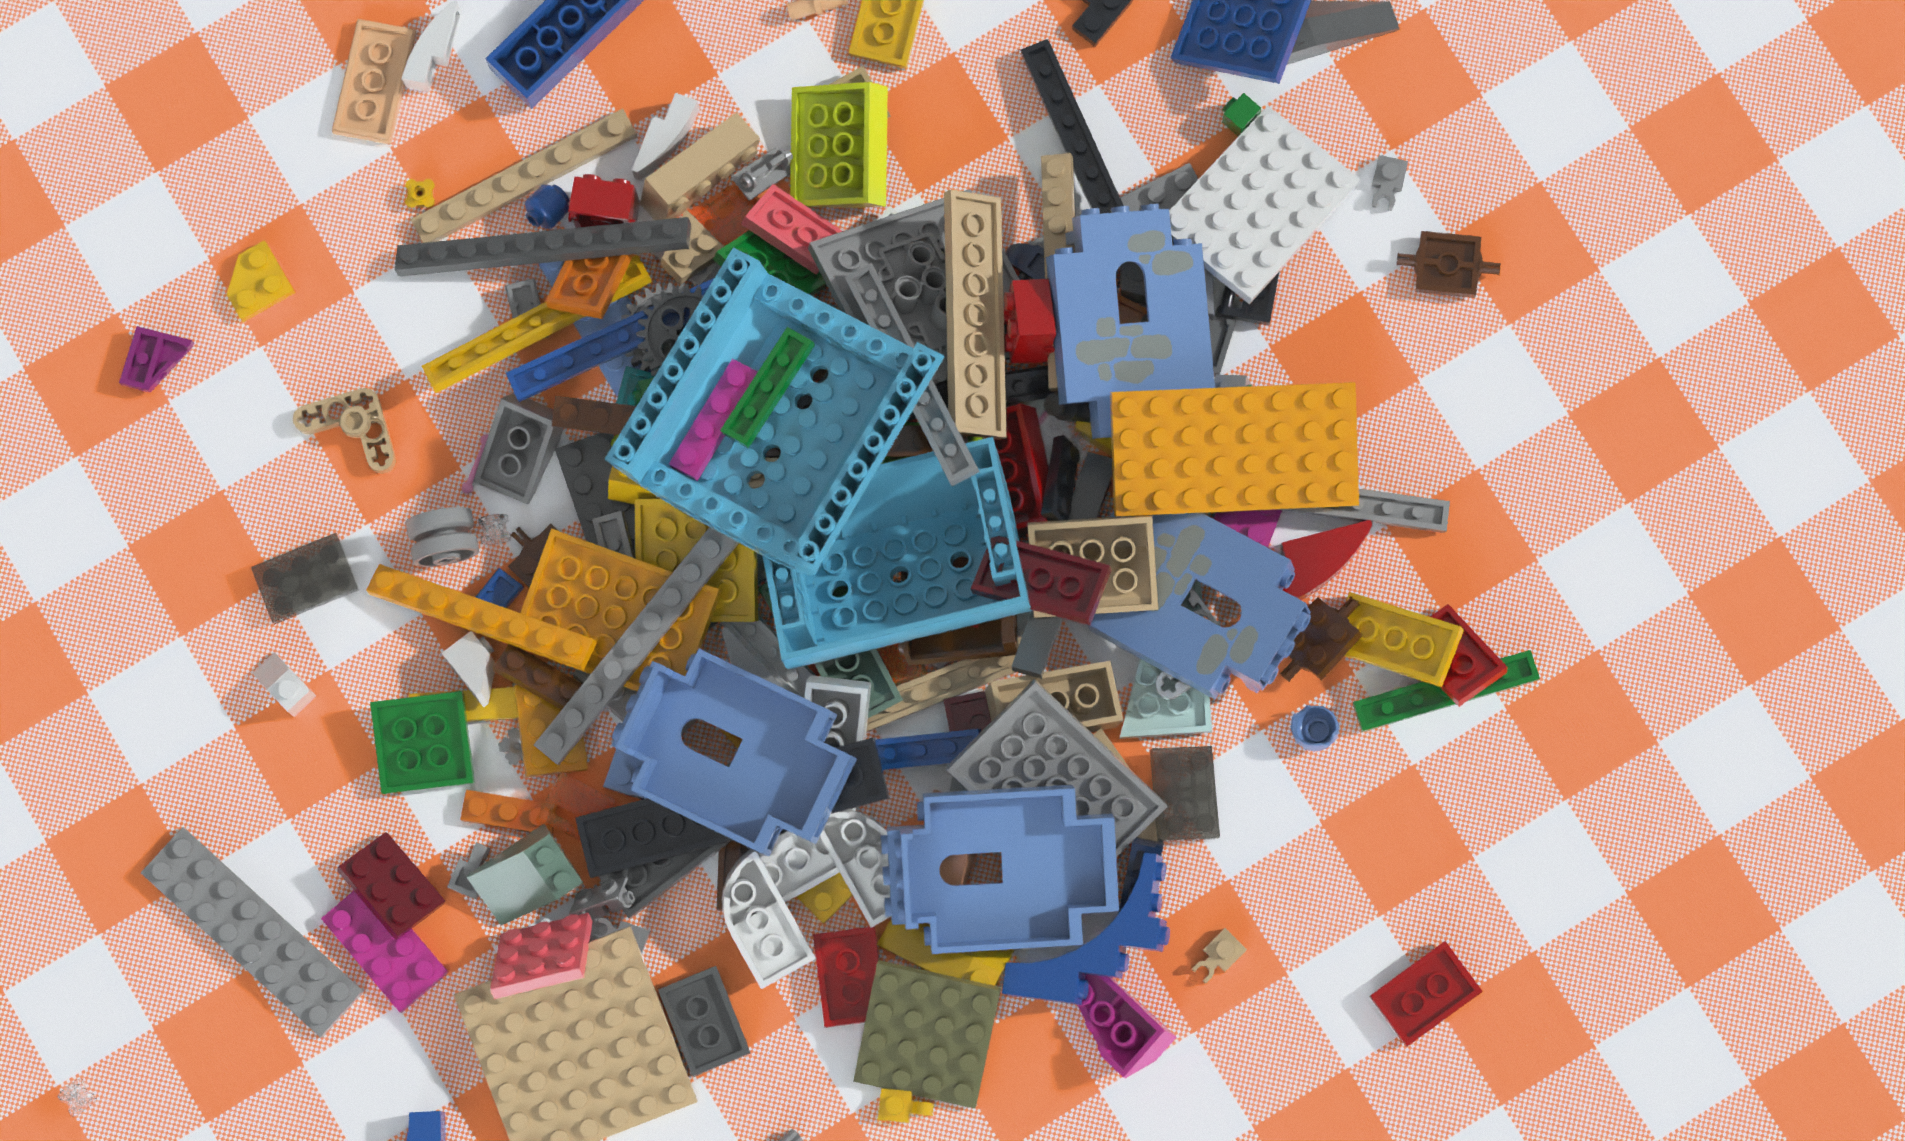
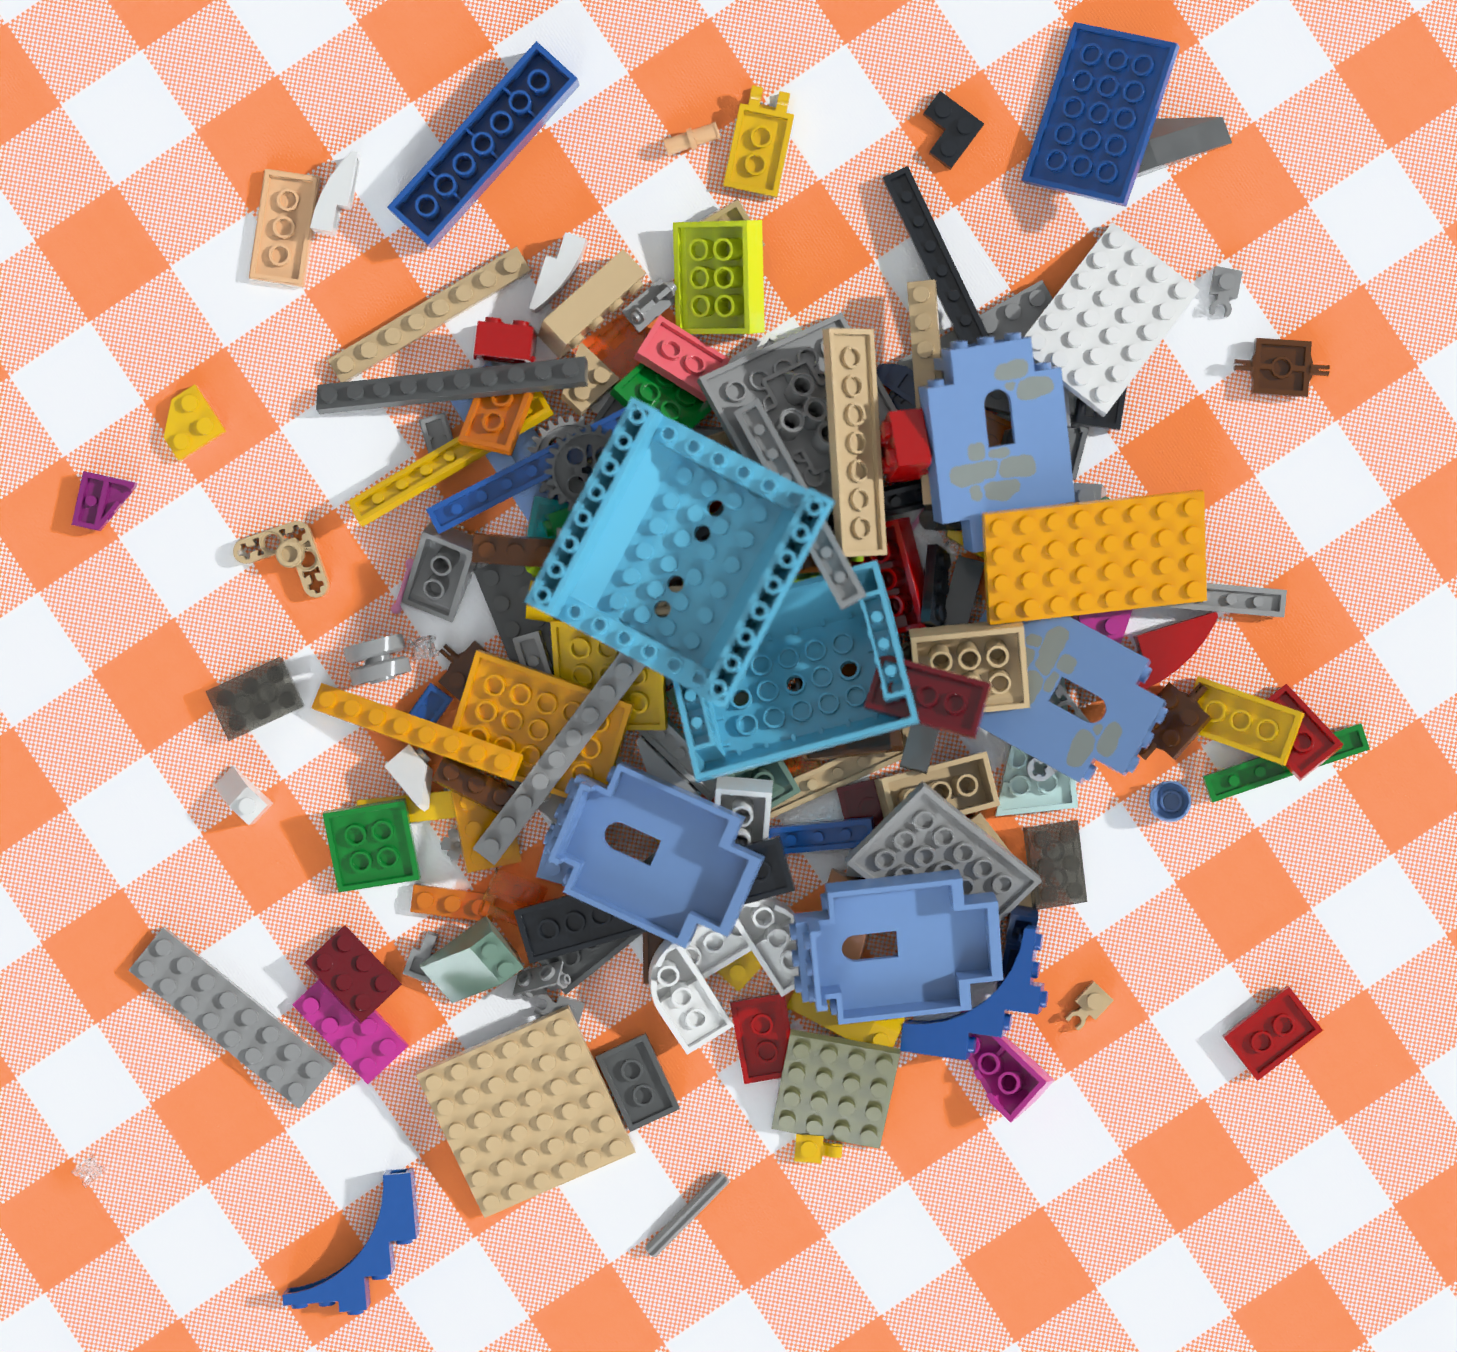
camera: 10 degrees left, 10 degrees up
yellow plate [405,179,435,208] -> none
coral plate [490,912,593,999] -> none
blue head [525,184,570,229] -> none
dark pink plate [669,358,758,481] -> none
green plate [720,327,815,449] -> none
green plate [1222,92,1261,136] -> none

